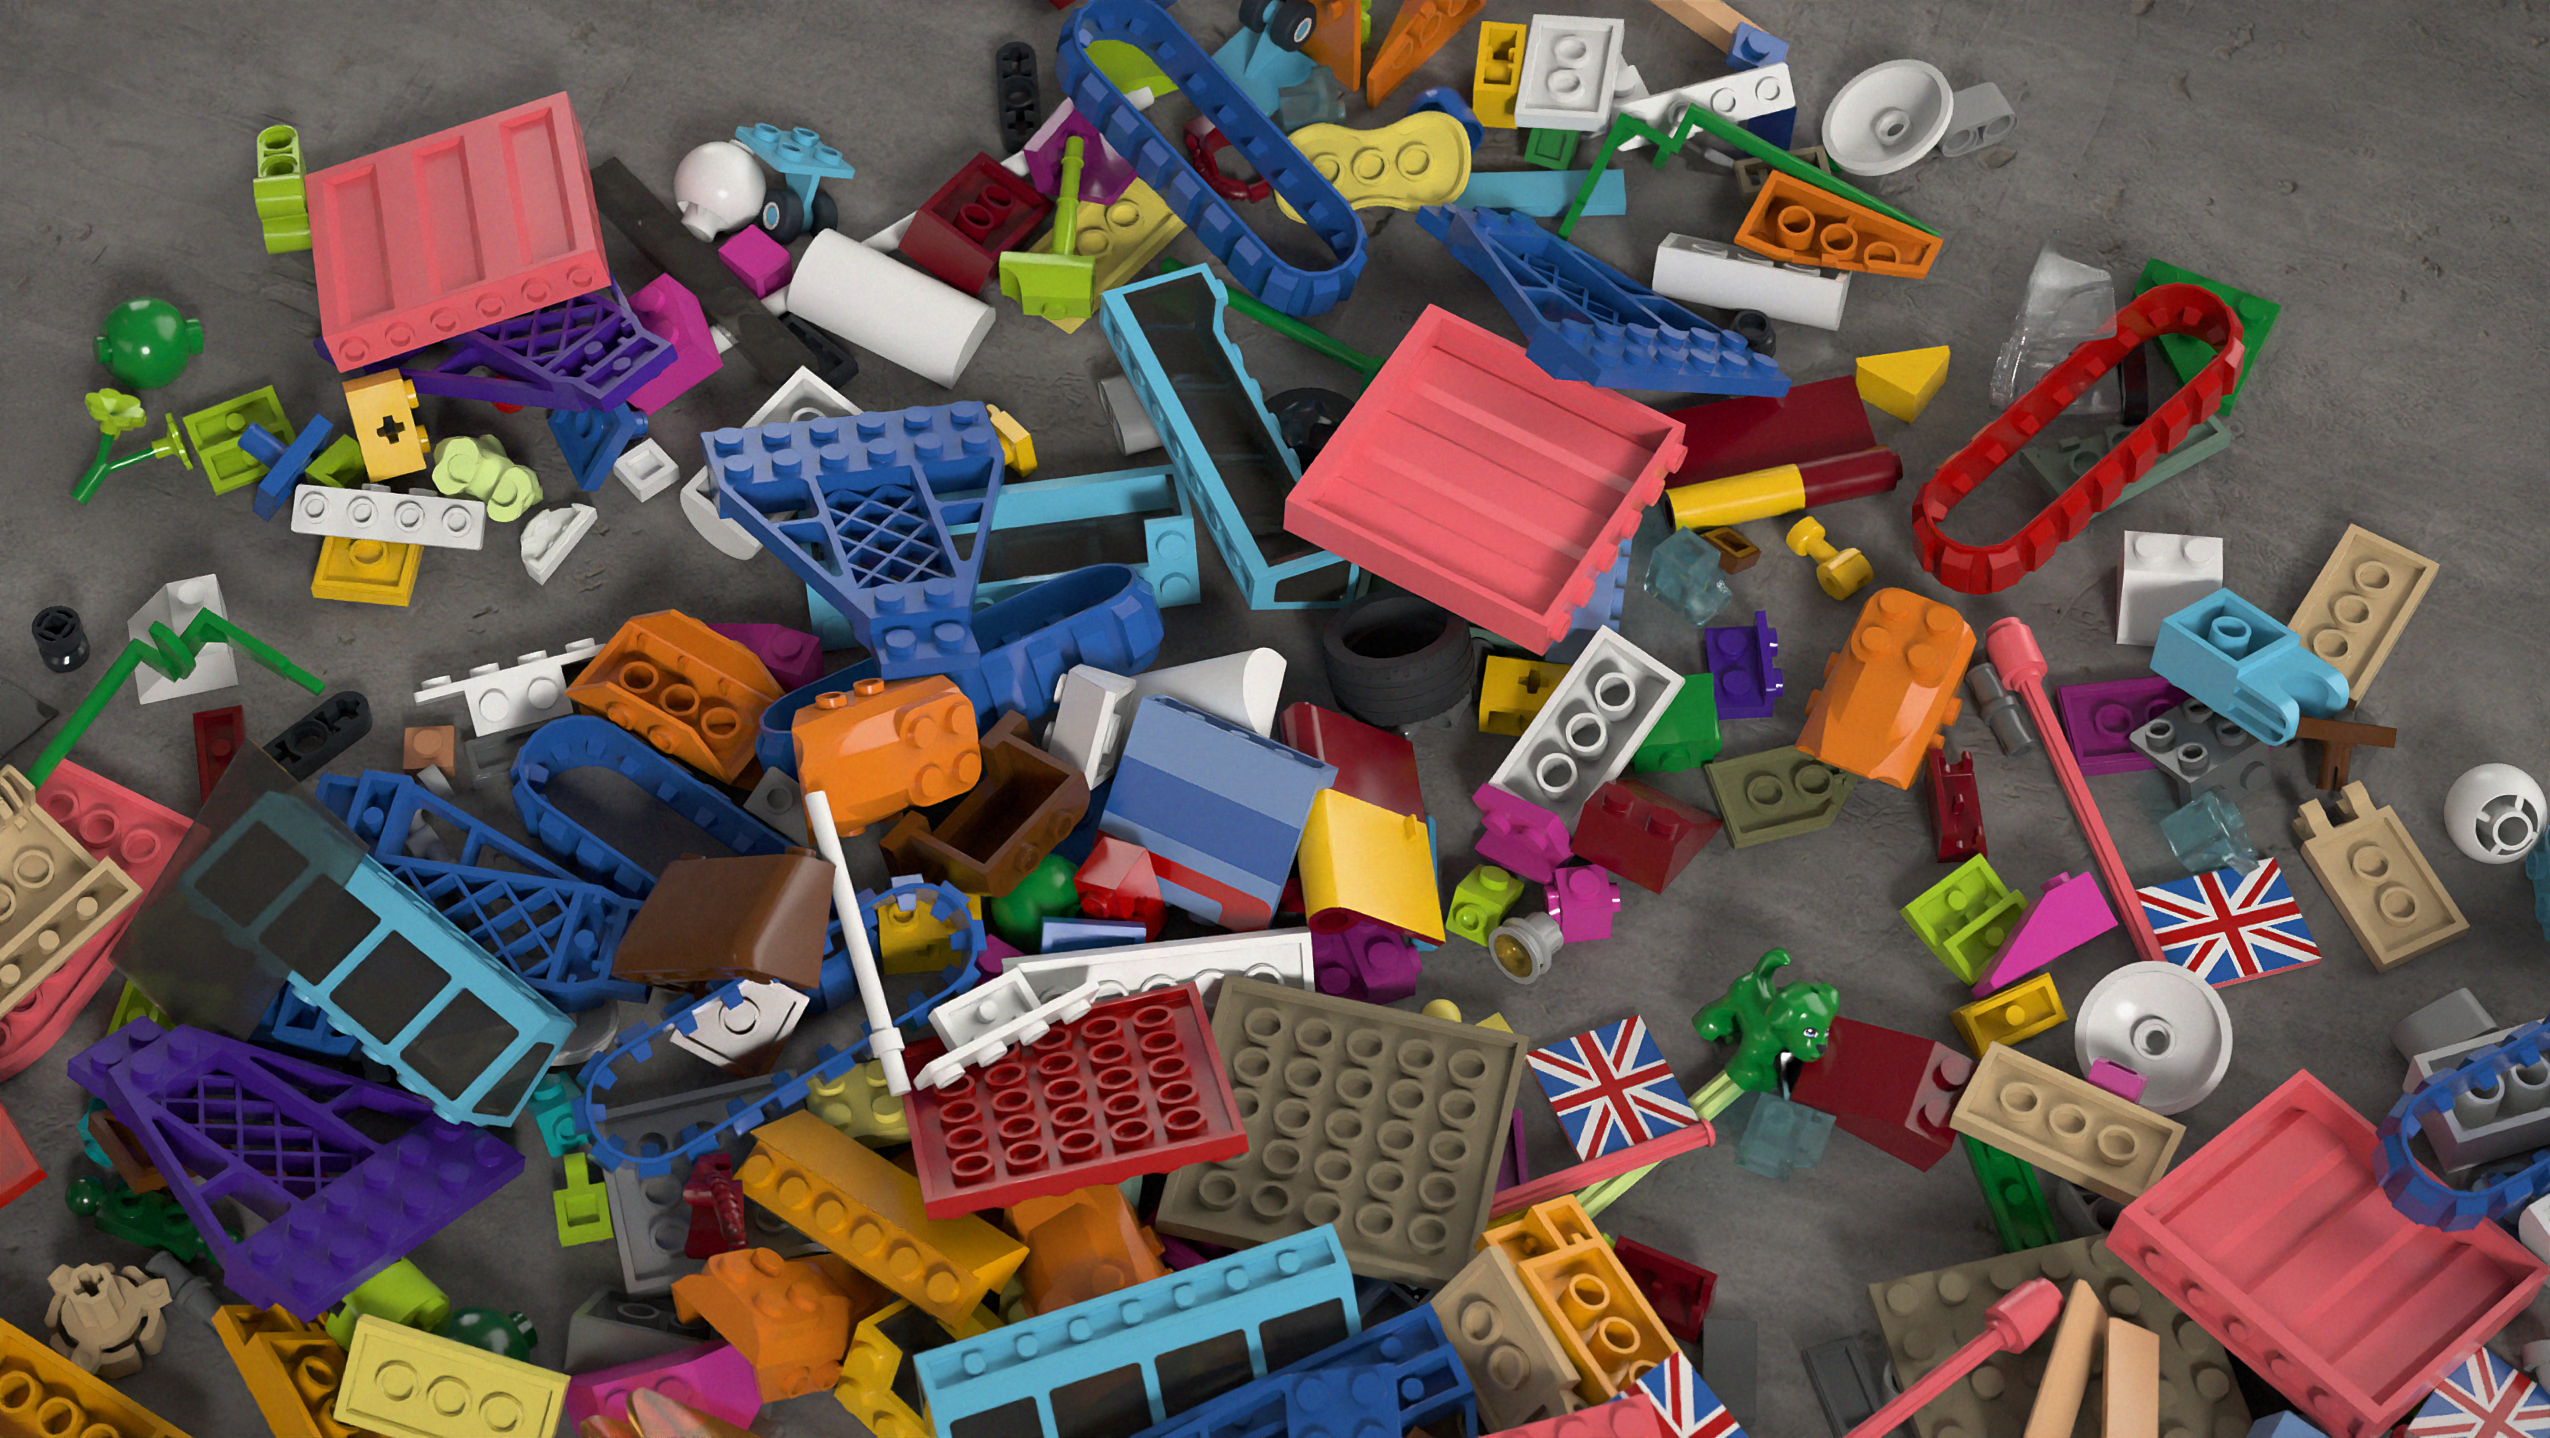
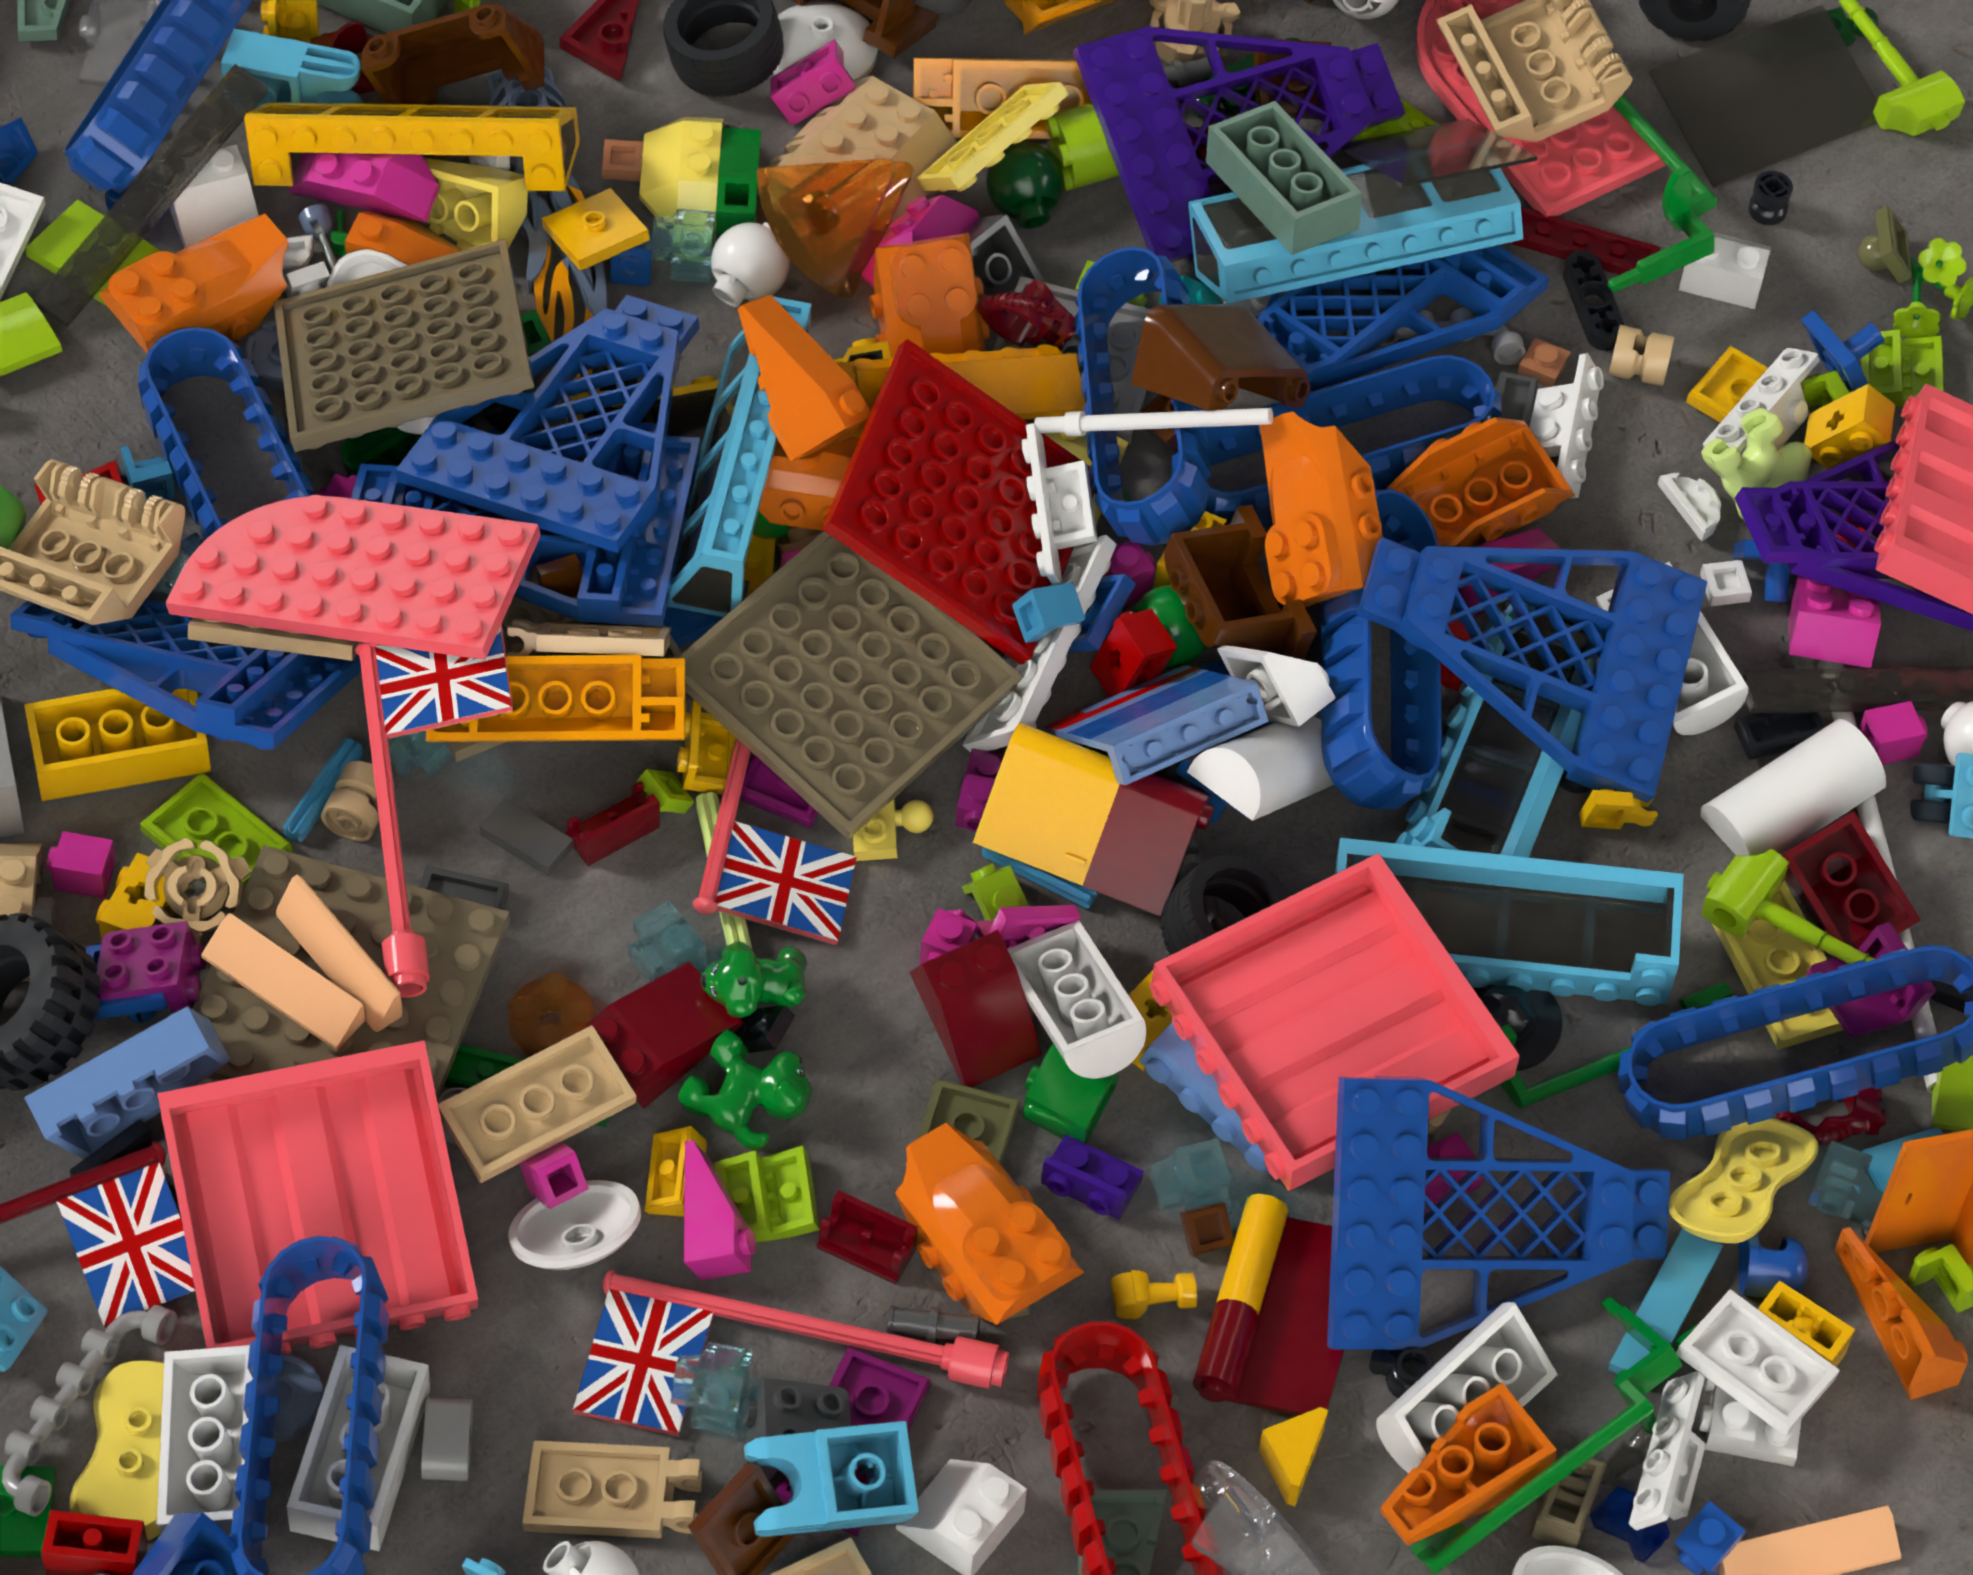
camera: 115 degrees right, 0 degrees up
light grey piece [1489,912,1564,985] -> none
none -> clear orange plate [508,973,595,1056]
none -> green animal [678,1030,812,1150]
none -> orange wedge [738,294,871,462]
none -> dark azure panel [1012,582,1085,643]
none -> sand green brick [1206,101,1362,255]
none -> tan wheel [1608,325,1674,387]
none -> olive tile [1857,206,1912,284]

